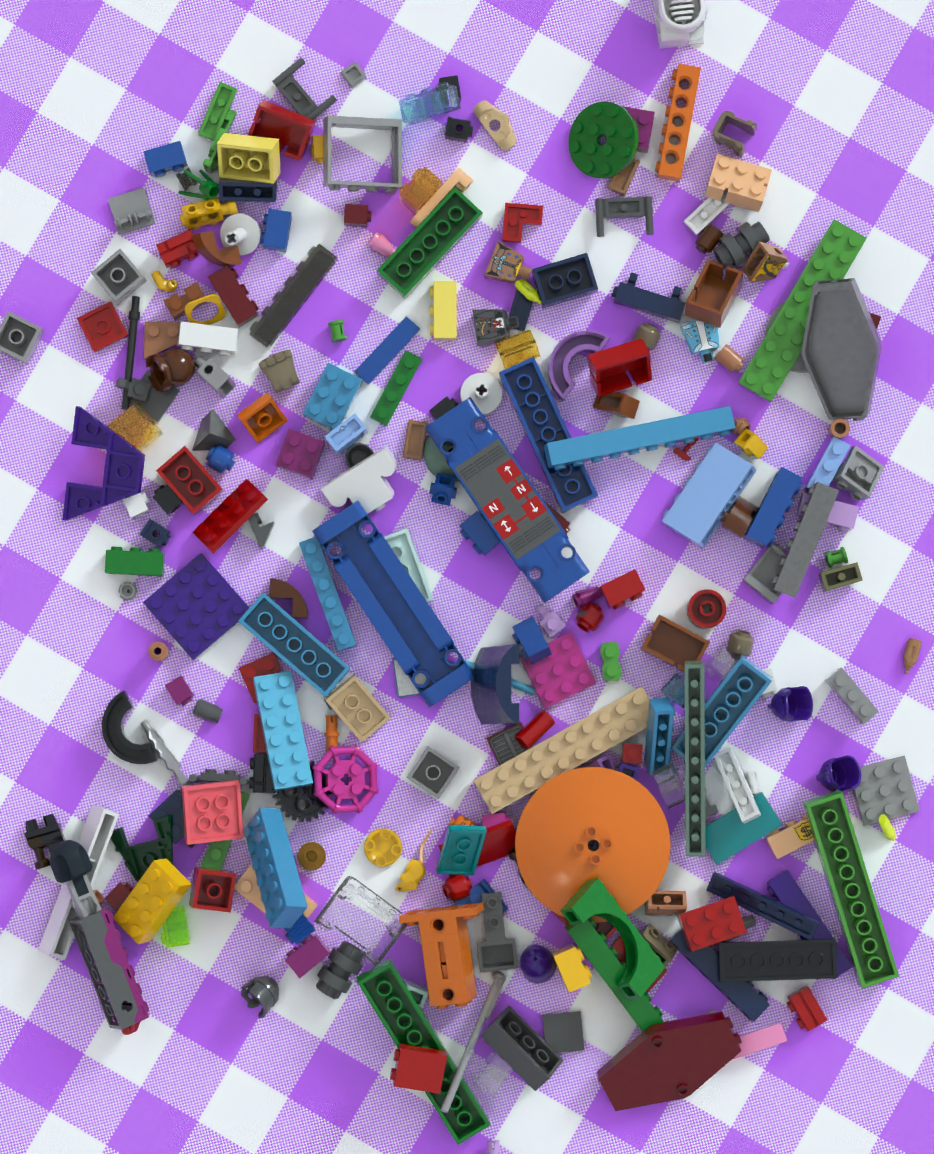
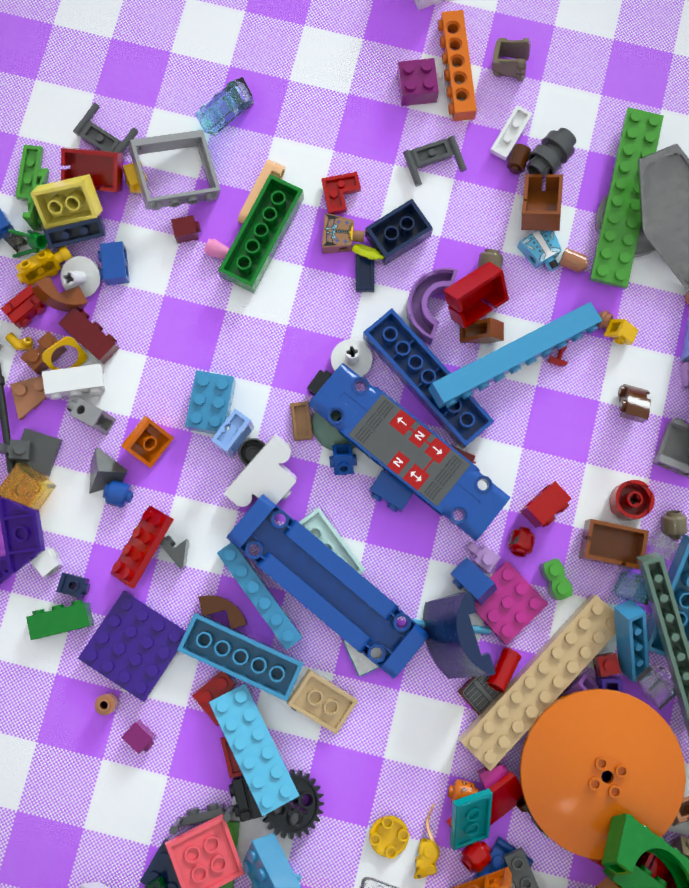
camera: 15 degrees left, 5 degrees down
black brick [102,690,158,764] -> none
light grey plate [118,582,137,600] -> none
light grey sword [140,719,194,787] -> none
reddish brown tile [146,349,195,392] -> none
black brick [153,485,183,516] -> none
red brick [156,446,224,516] -> none
dark grey piece [192,699,223,723] -> none
clear smoke brick [249,244,338,350] -> none
dark tan piece [258,350,300,394] -> none
magenta brick [276,429,326,480] -> none
pearl gold plate [298,842,326,870] -> none
dark pink plate [312,745,379,814] -> none
orange pin [324,715,339,753] -> none
bright green bush [327,320,348,343] -> none
light grey tile [340,61,367,88] -> none
blue tile [354,316,420,385] -> none
green plate [370,350,423,427] -> none
clear yellow brick [399,167,442,215] -> none
light grey brick [407,746,460,799] -> none
light yellow brick [430,281,457,341] -> none
black brick [445,117,473,143] -> none
dark grey torso [472,309,519,347] -> none
tan piece [474,100,517,151] -> none
clear yellow panel [495,330,541,369] -> none
green plate [569,102,639,179] -> none
magenta cone [572,586,602,609] -> none
medium nougat tile [607,158,640,197] -> none
dark blue brick [611,272,685,323] -> none
light blue brick [662,442,757,549] -> none
light nougat piece [704,153,772,212] -> none
medium nougat torso [741,242,789,282] -> none
blue brick [743,467,803,549] -> none

